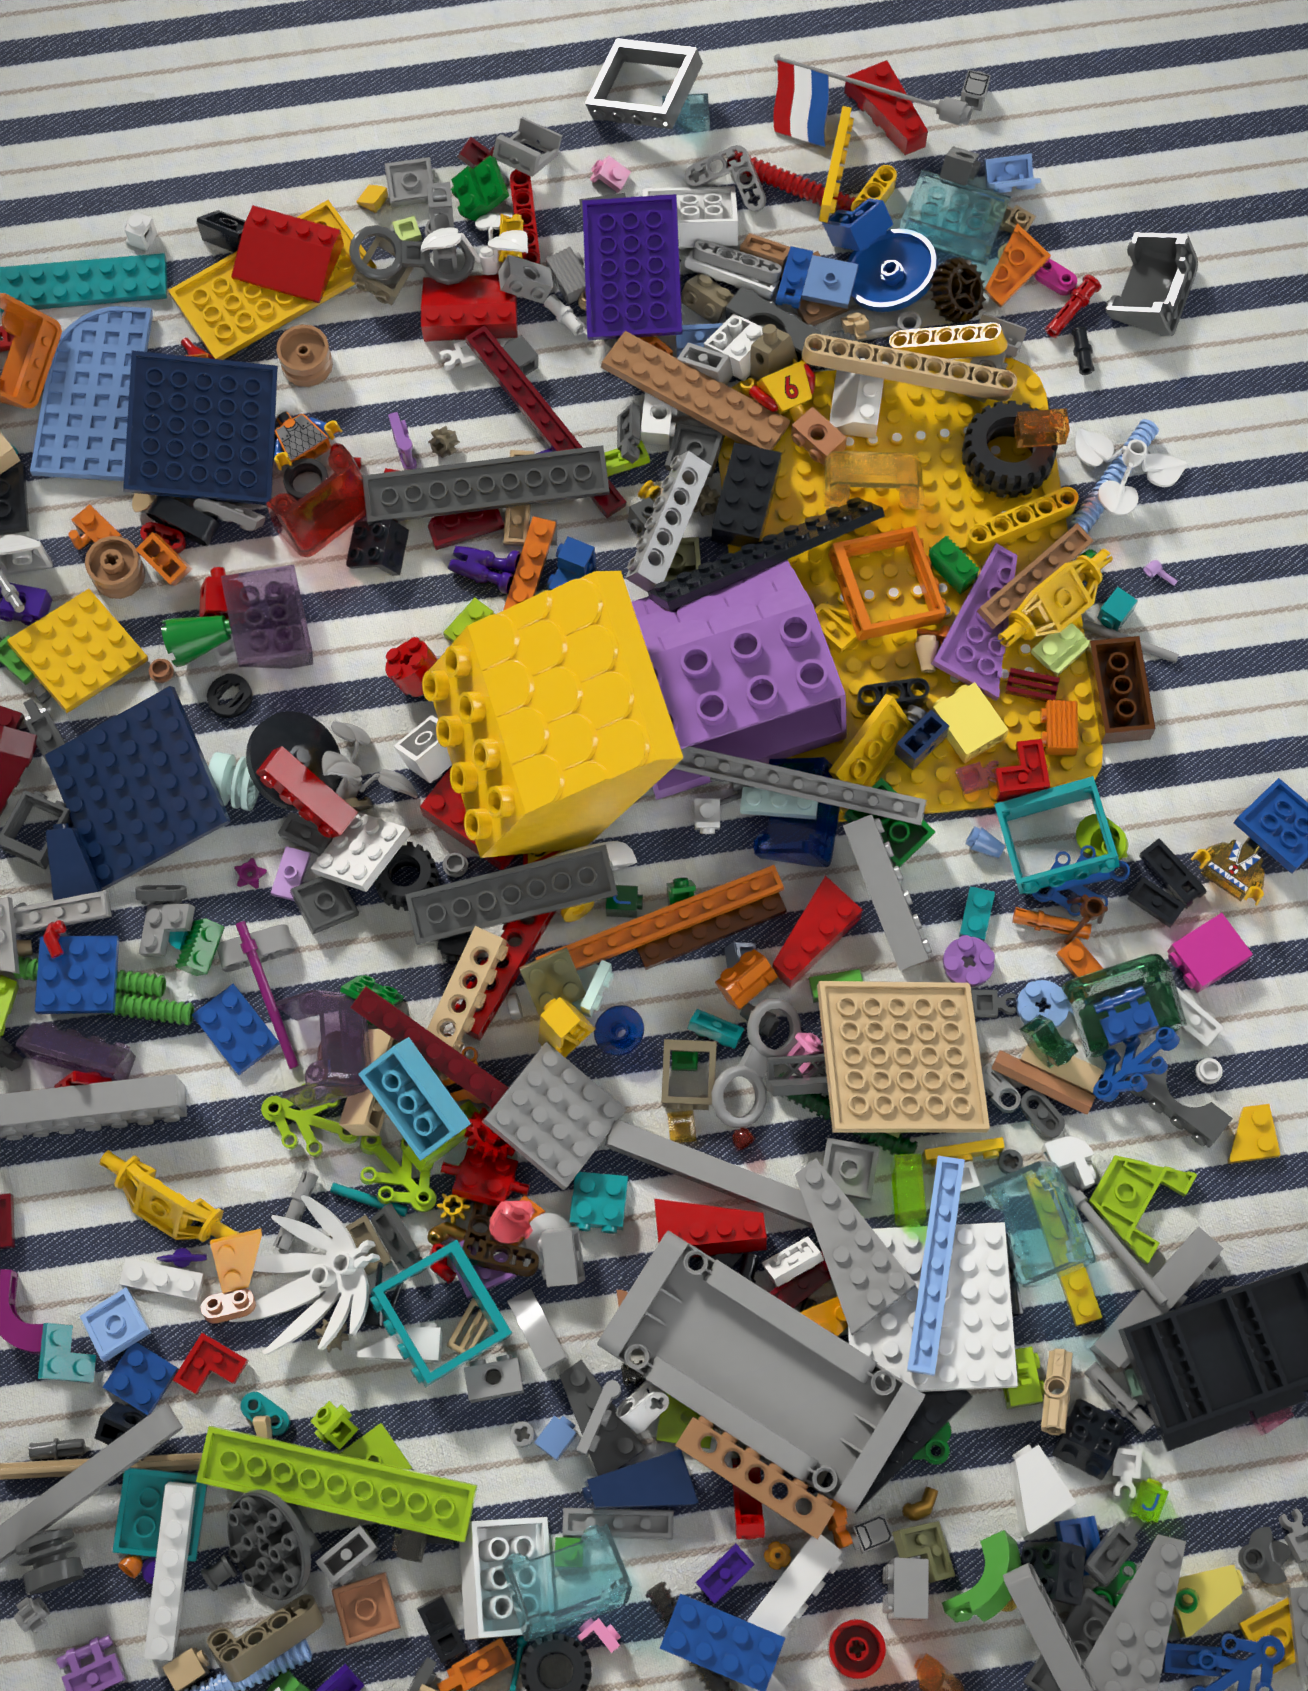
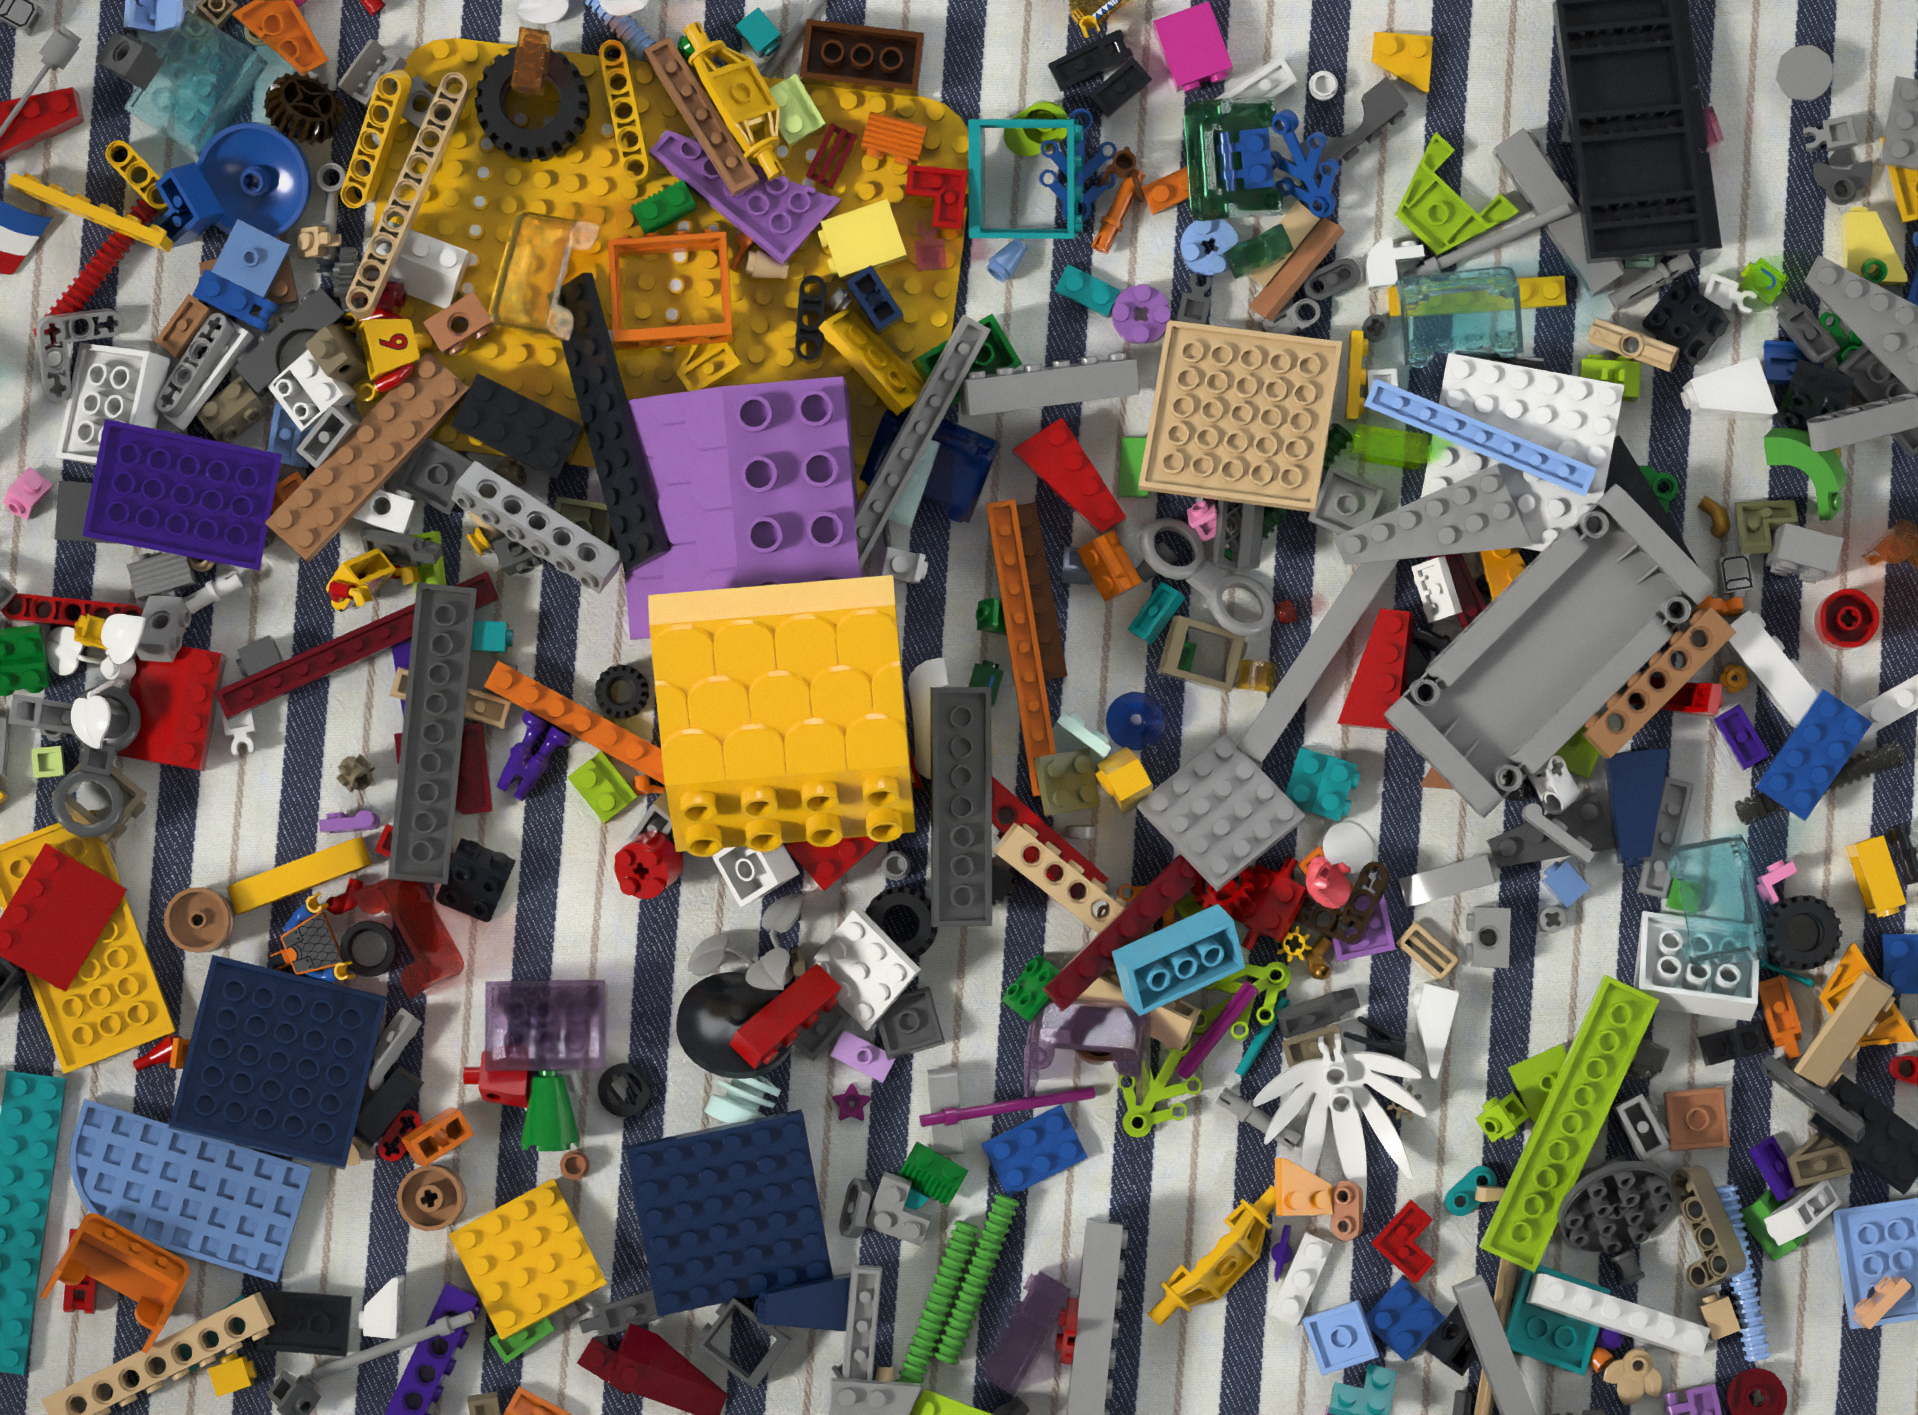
camera: 75 degrees left, 15 degrees up
blue plate [35,936,119,1014] -> none
red arm [43,920,66,958] -> none
orange plate [68,504,123,550] -> none
teal window [369,1240,512,1388] -> none
red arm [430,1243,457,1284] -> none
light grey brick [538,1226,585,1287] -> none
blue brick [547,536,596,590] -> none
none -> yellow beam [226,836,373,915]
none -> torso [326,547,420,612]
none -> dark red bracket [363,278,407,313]
none -> teal brick [471,620,514,654]
none -> magenta axle [1175,982,1259,1079]
none -> tan plate [1603,1348,1662,1405]

